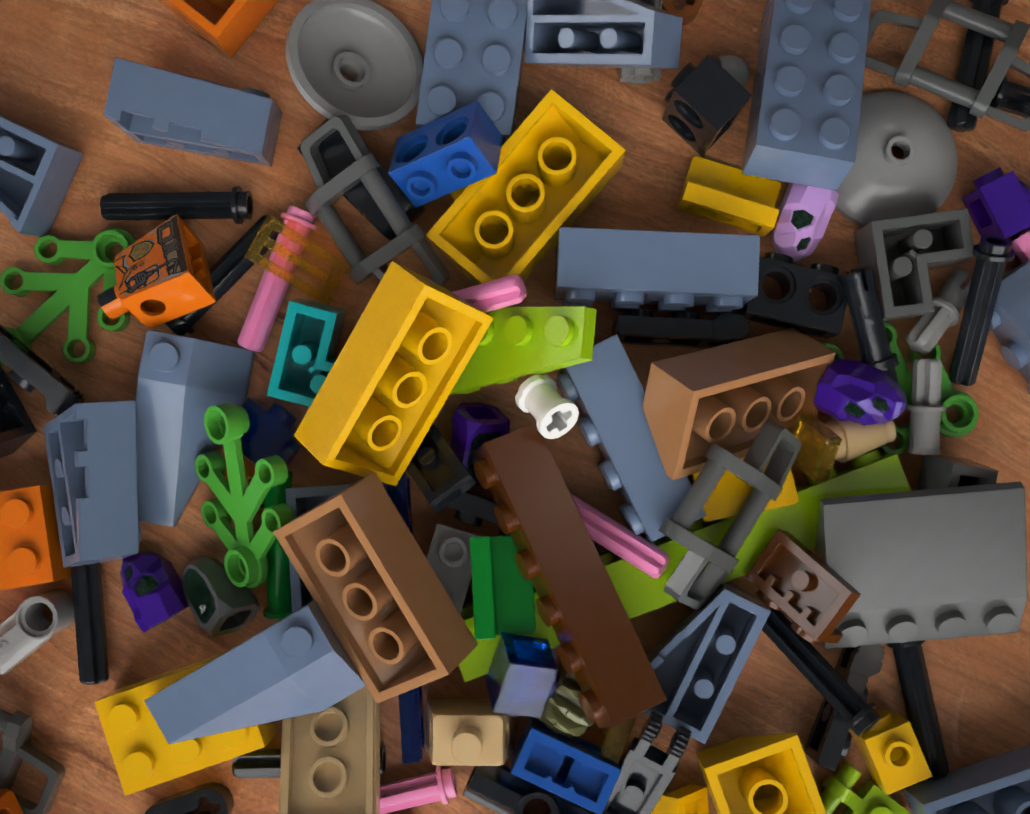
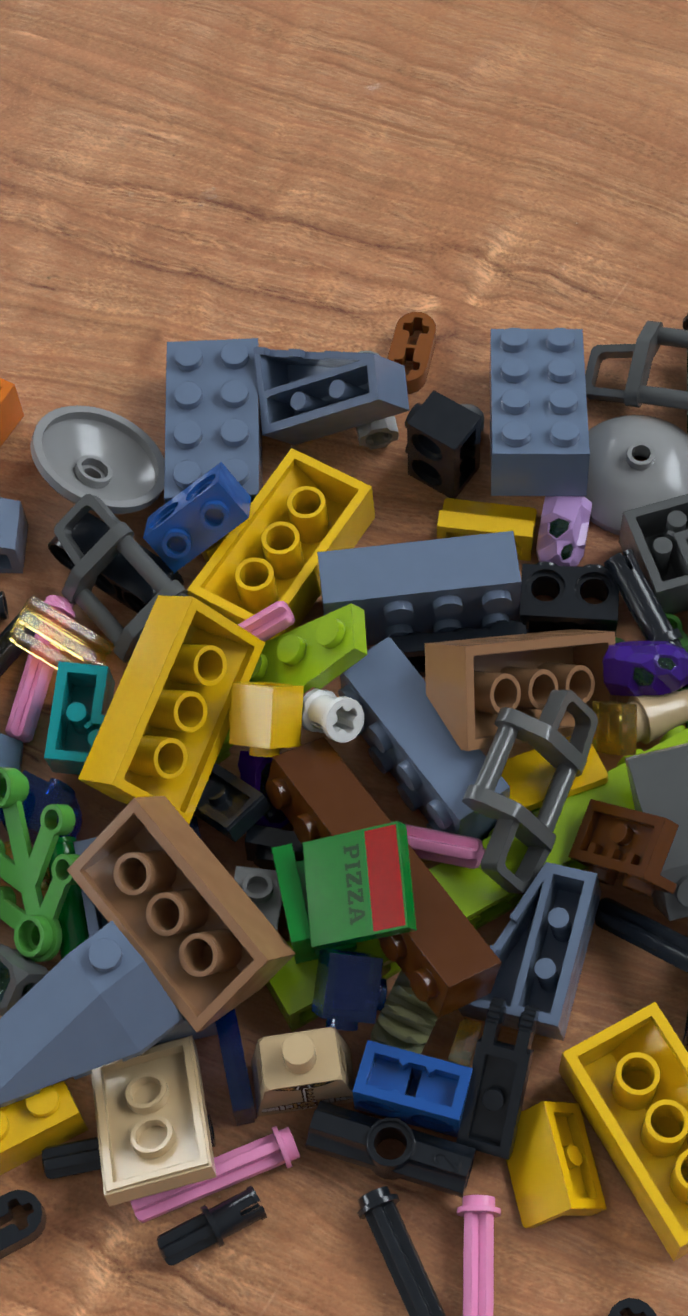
camera: 10 degrees left, 25 degrees down
none -> yellow brick [228,681,304,757]
none -> tile [302,821,417,950]

